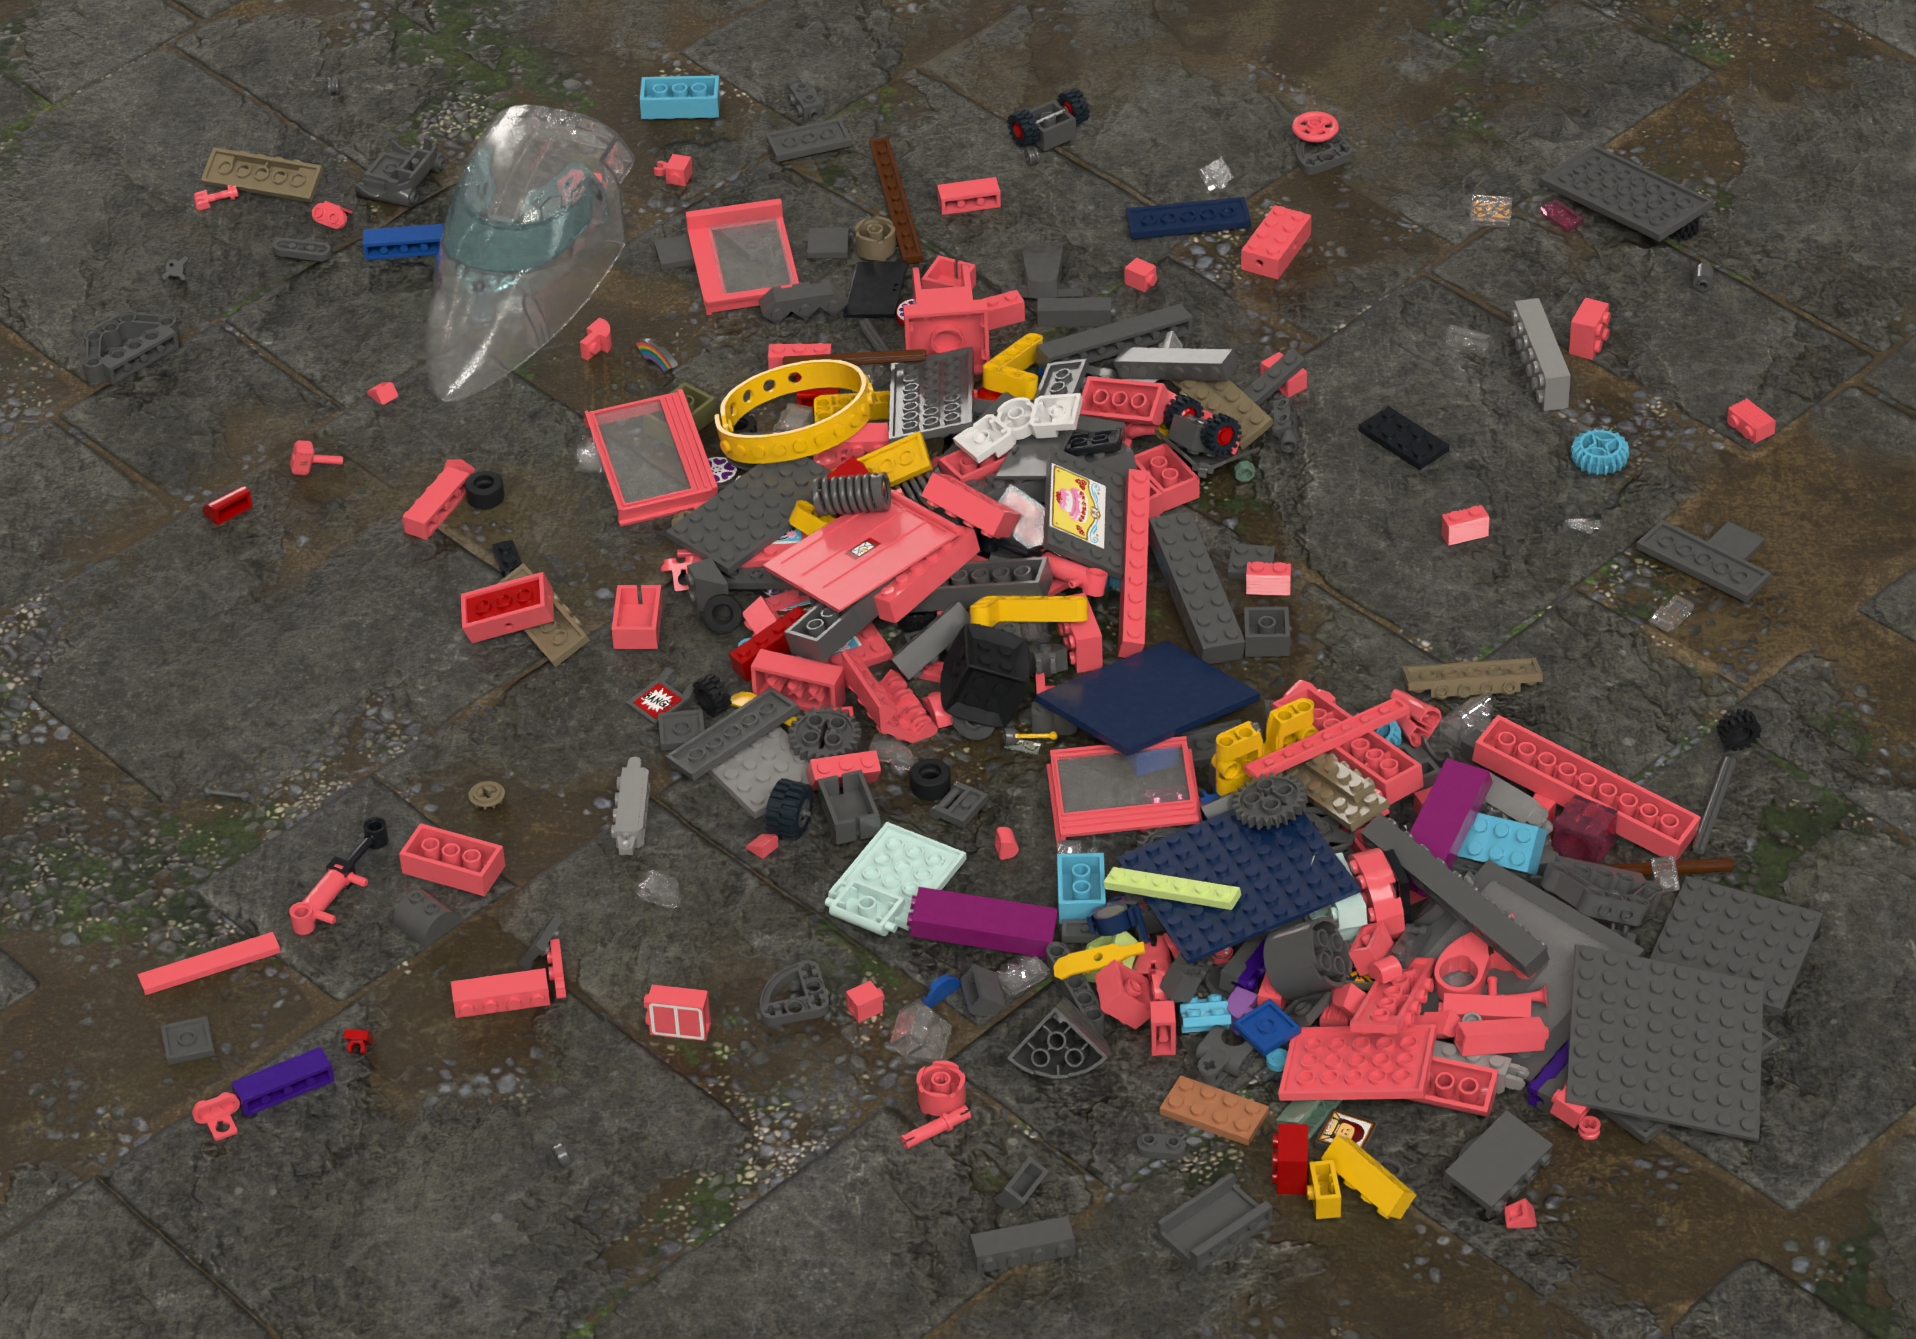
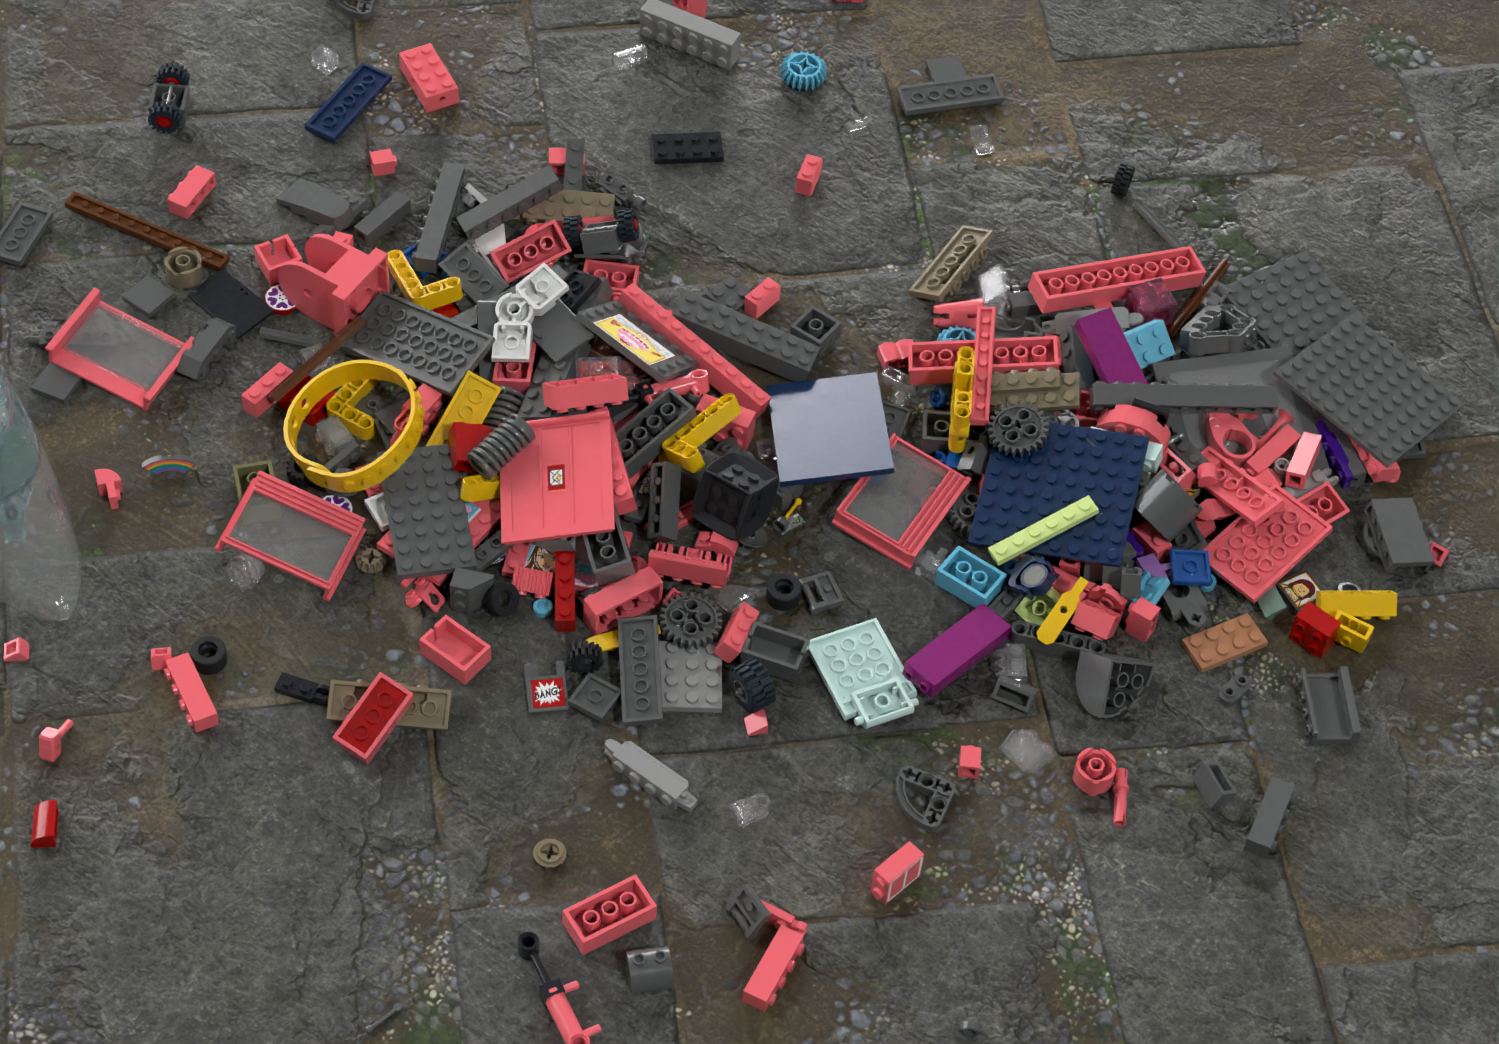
camera: 60 degrees left, 10 degrees up
blue tile [922,974,962,1010] -> none
coral brick [994,827,1019,860] -> none

